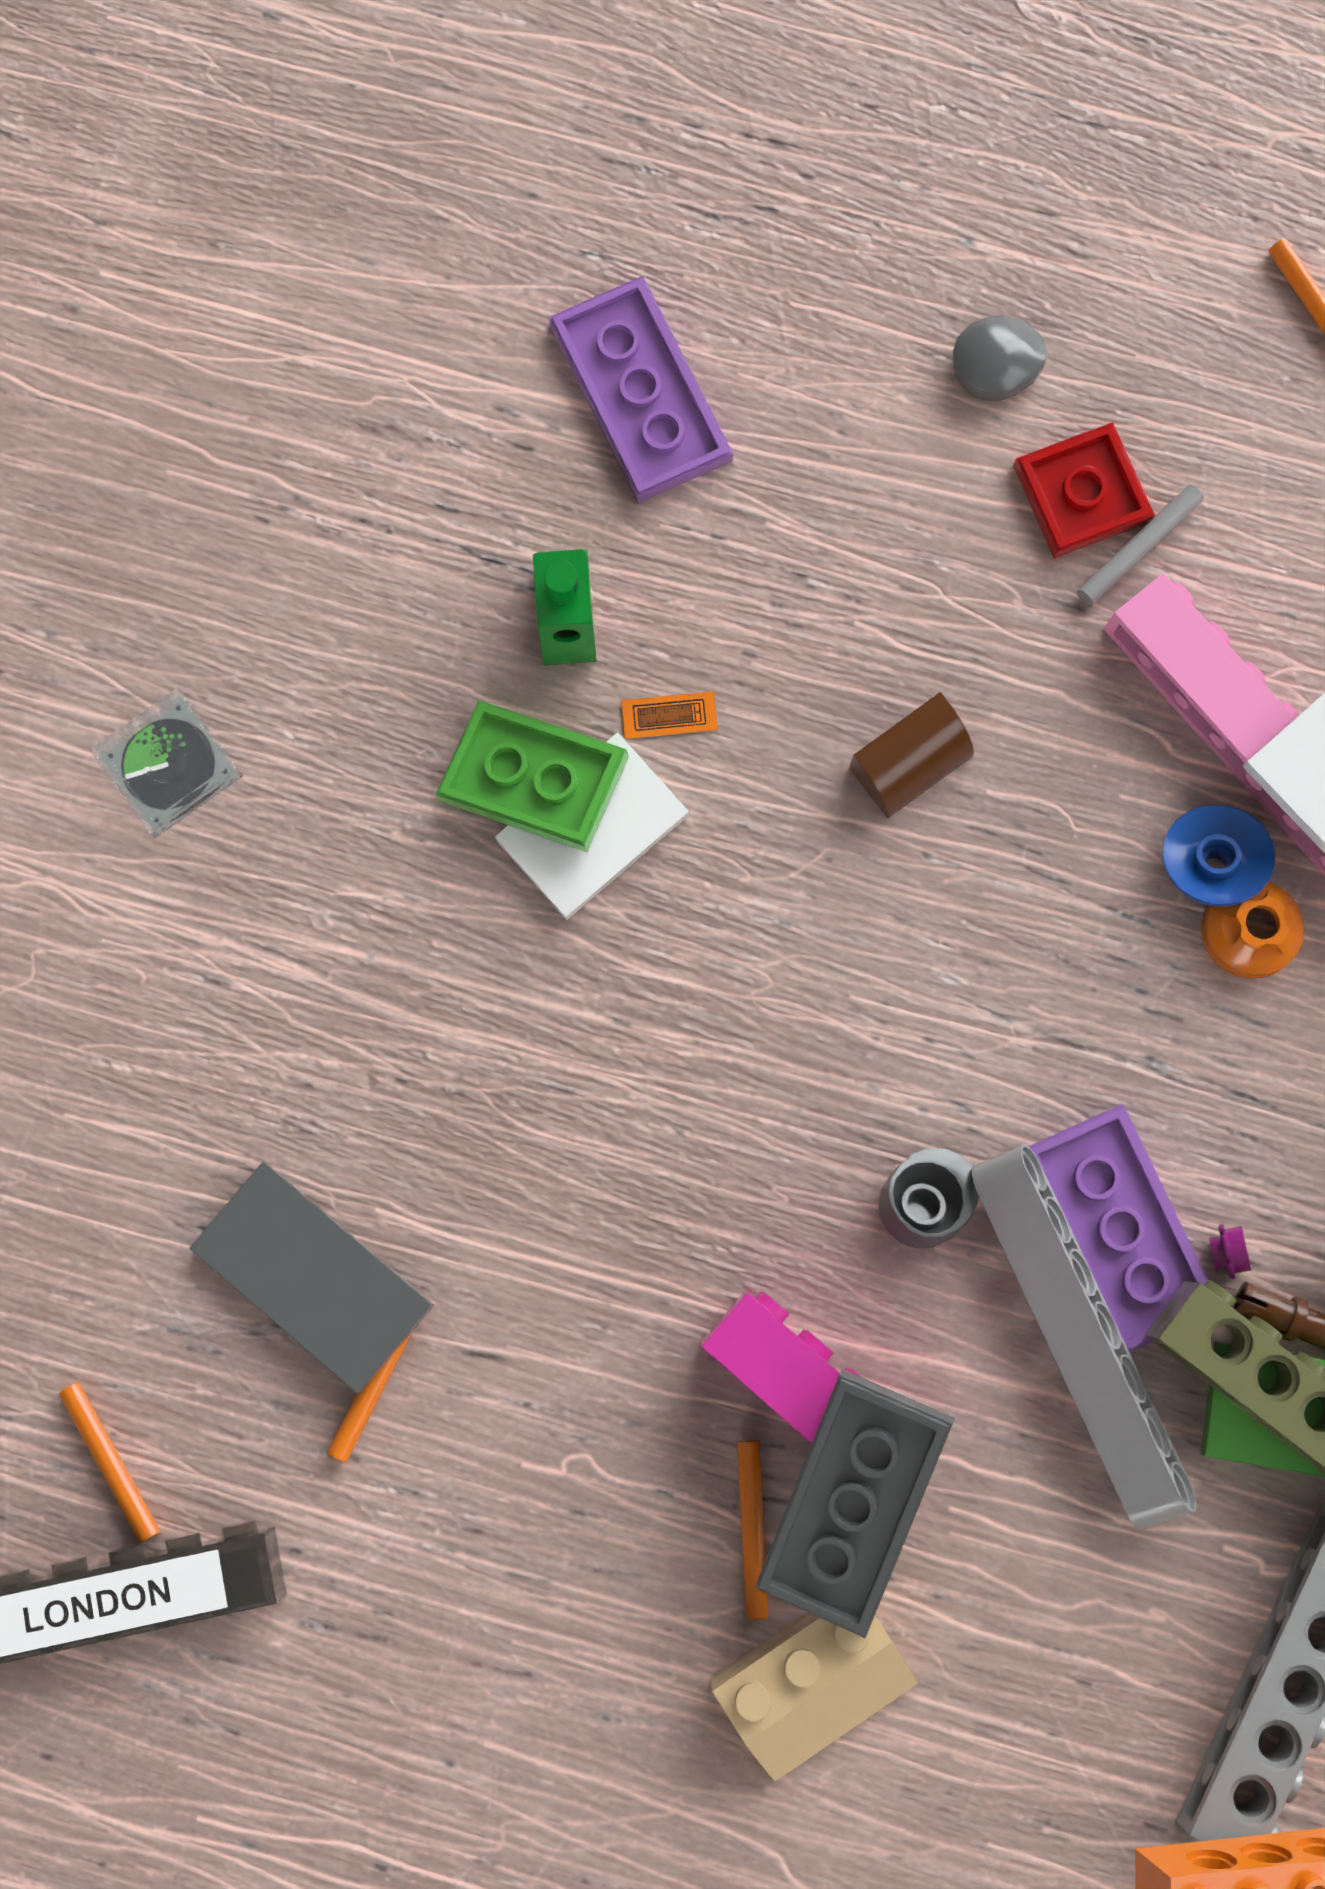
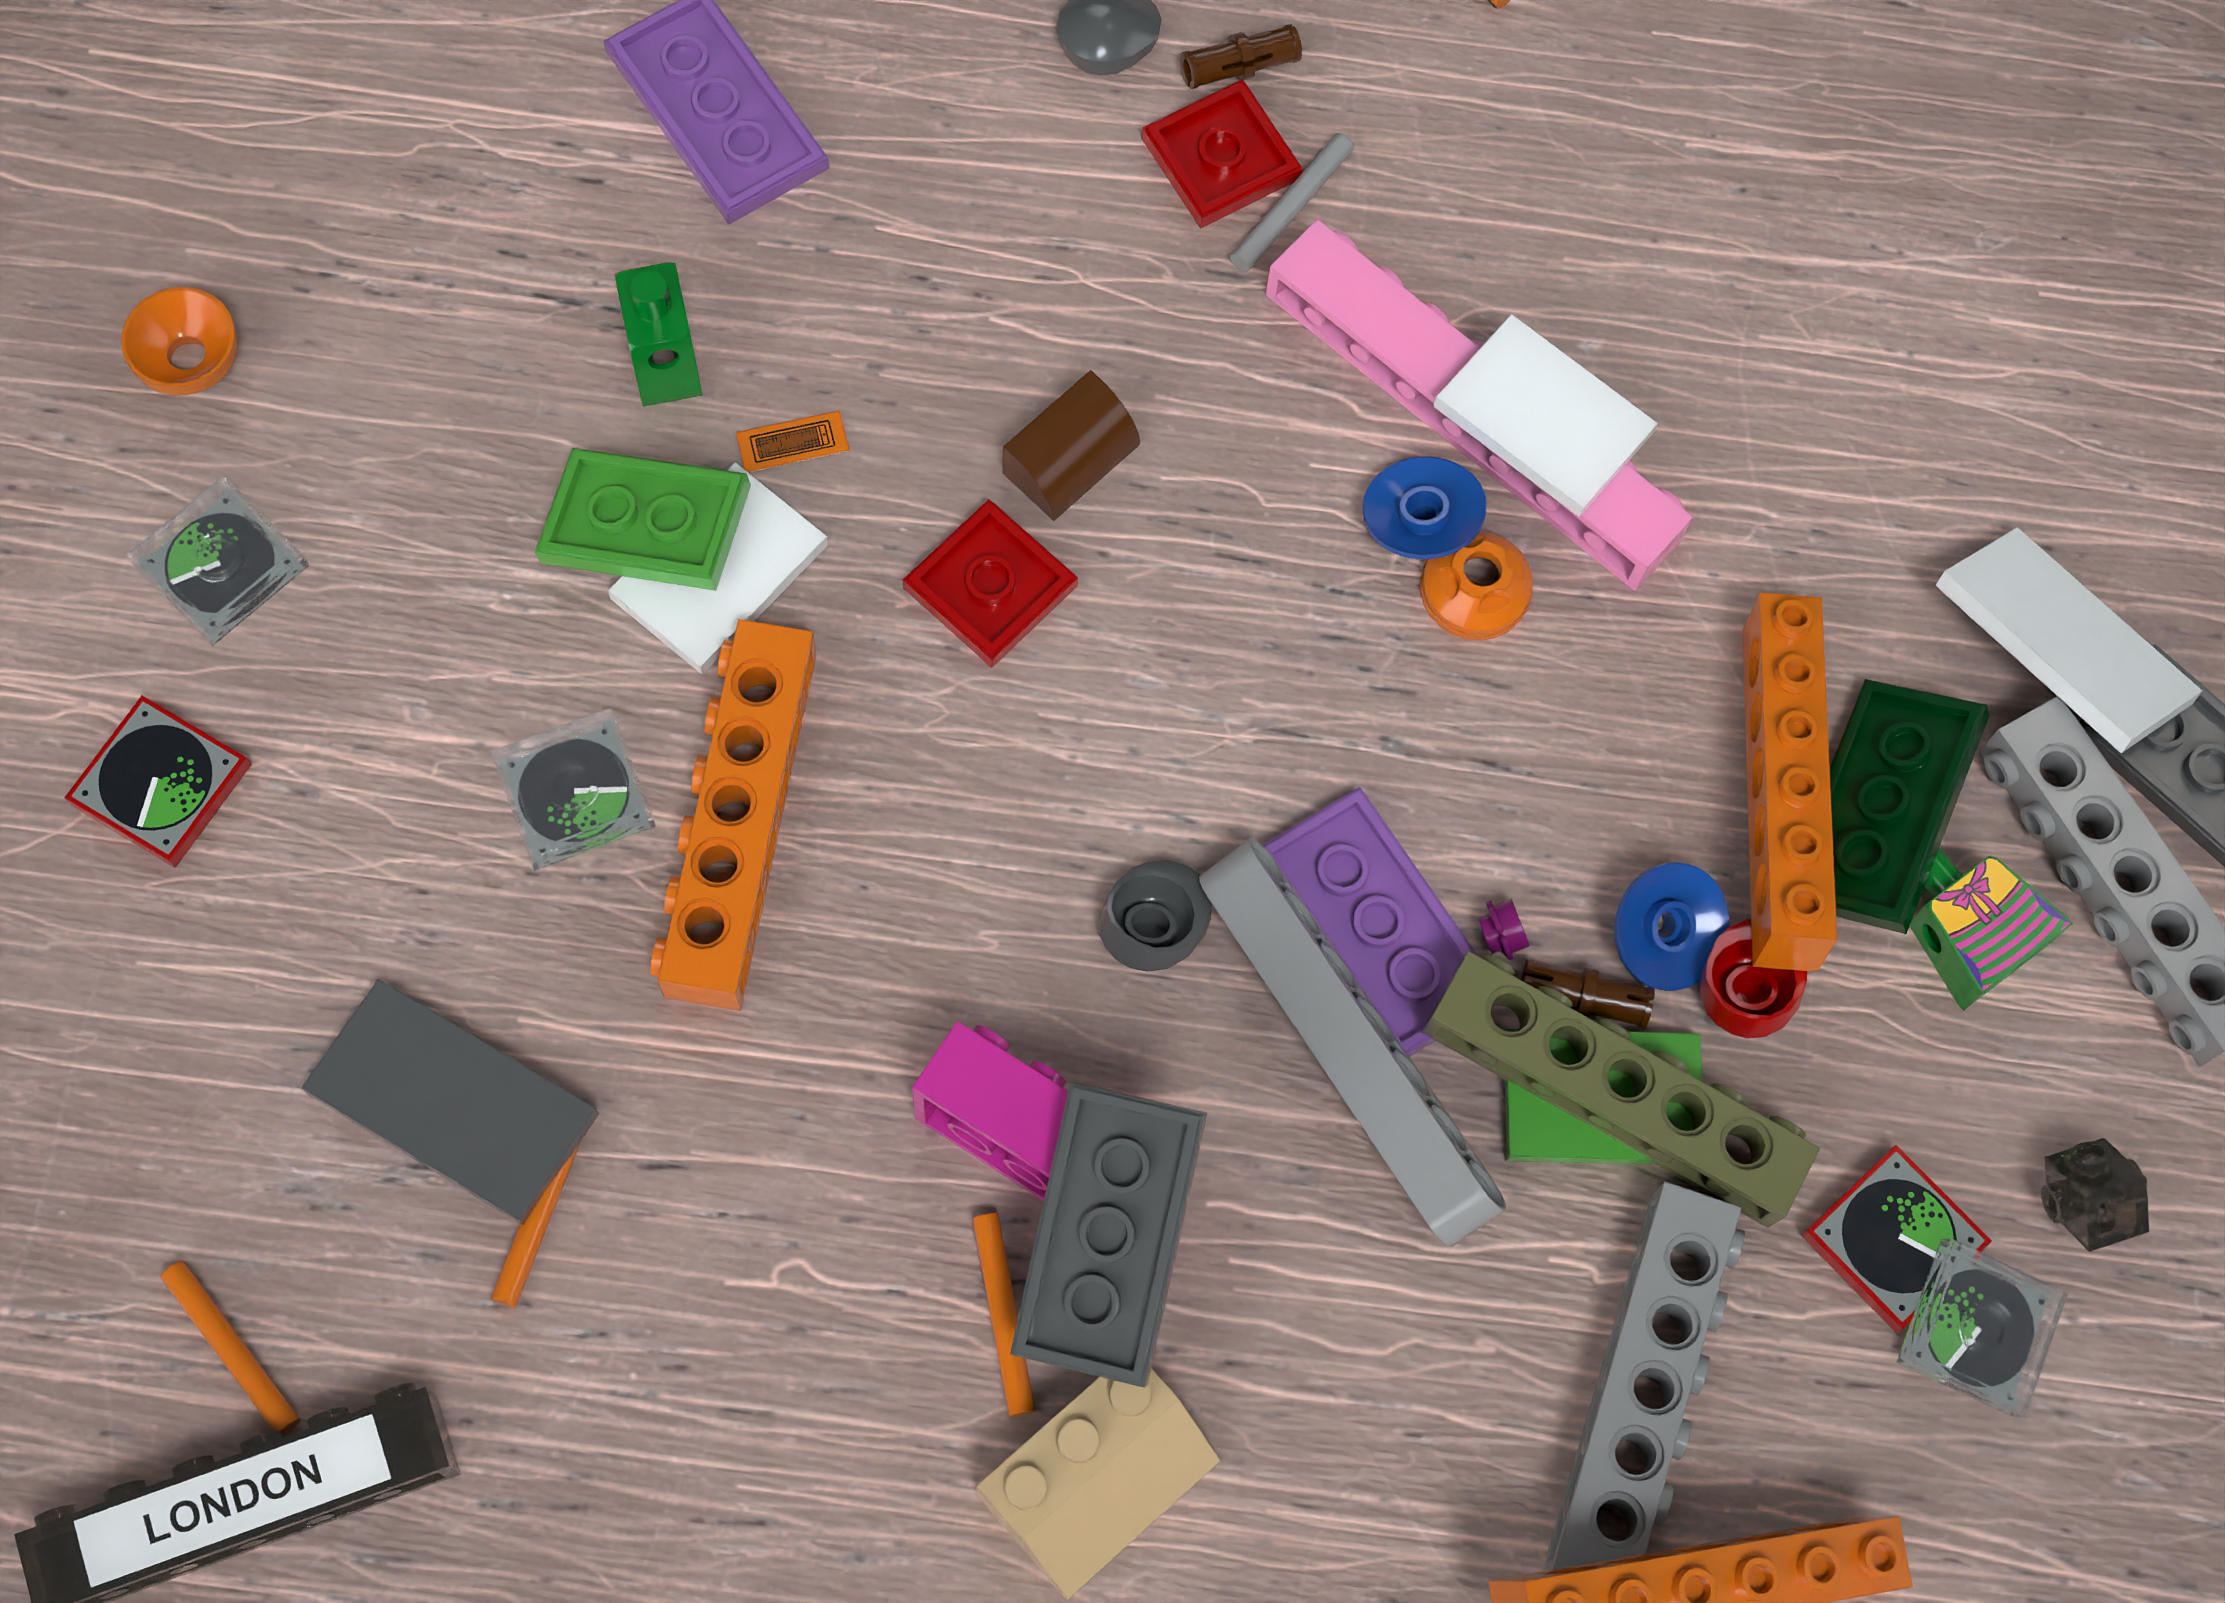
camera: 15 degrees left, 10 degrees down
none -> tile [64,695,251,868]
none -> orange piece [121,287,238,396]
none -> clear tile [490,708,656,871]
none -> orange brick [650,619,817,1011]
none -> red tile [903,499,1078,668]
none -> reddish brown pin [1180,24,1302,89]

